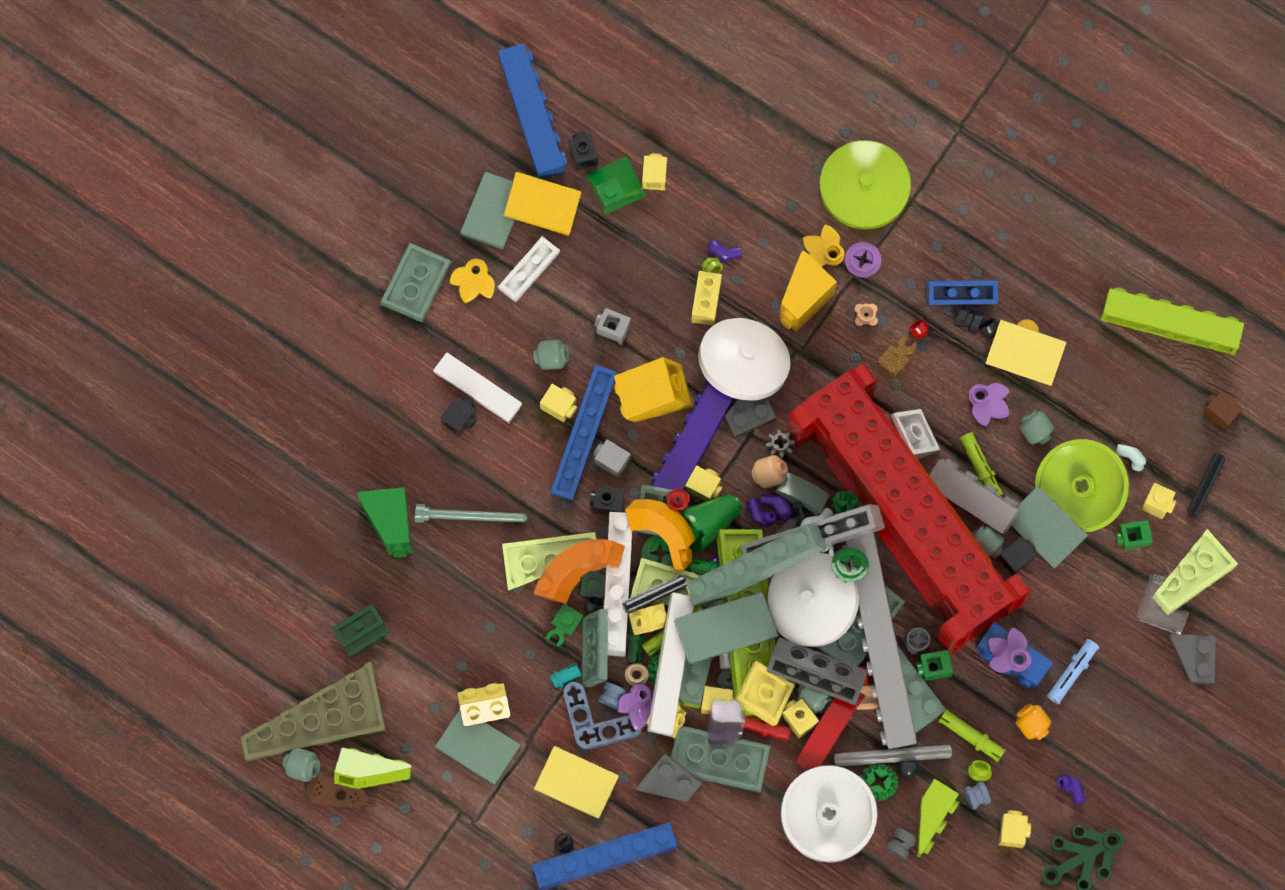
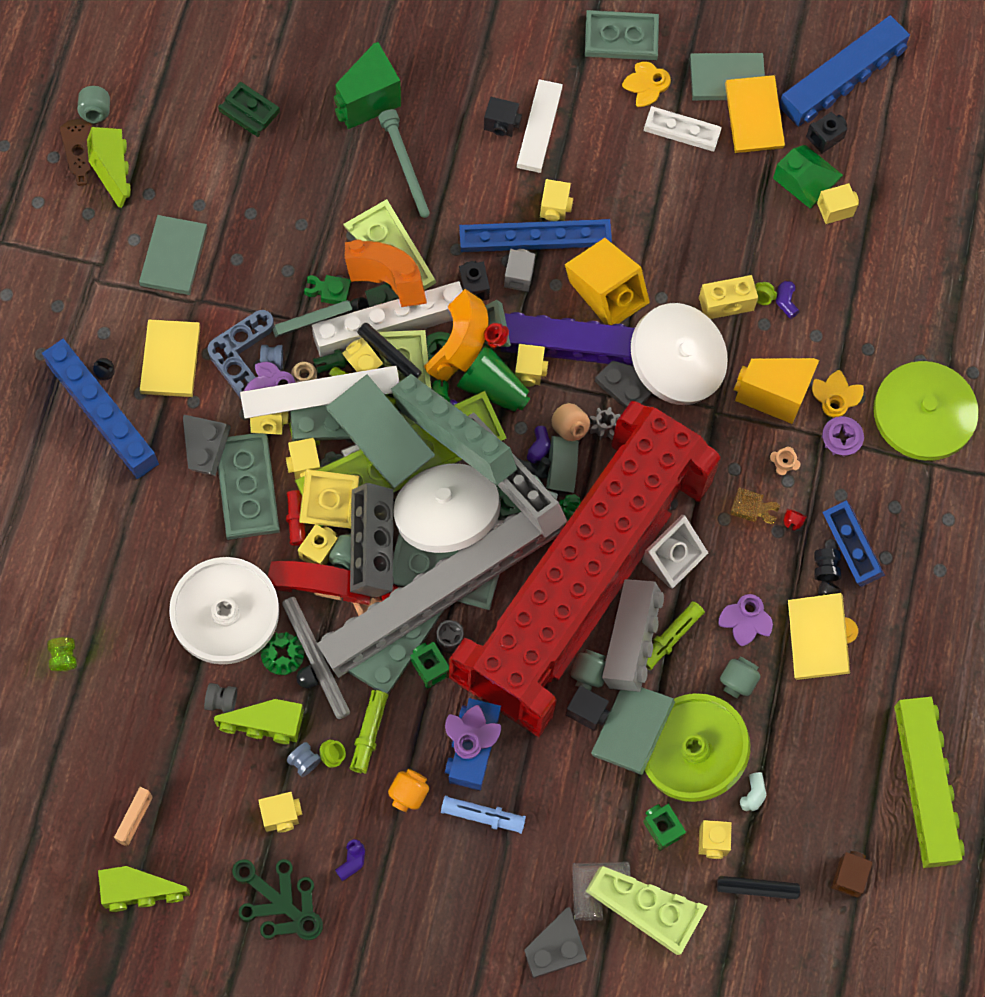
camera: 65 degrees right, 5 degrees down
olive wing [241,661,386,762] -> none
light yellow bracket [457,683,510,726] -> none
sand green head [533,339,569,371] -> none
teal pin [550,663,581,688] -> none
light grey brick [594,308,631,345] -> none
brick [708,700,745,746] -> none
dark purple arm [746,498,777,527] -> none
green gear [831,548,869,583] -> none

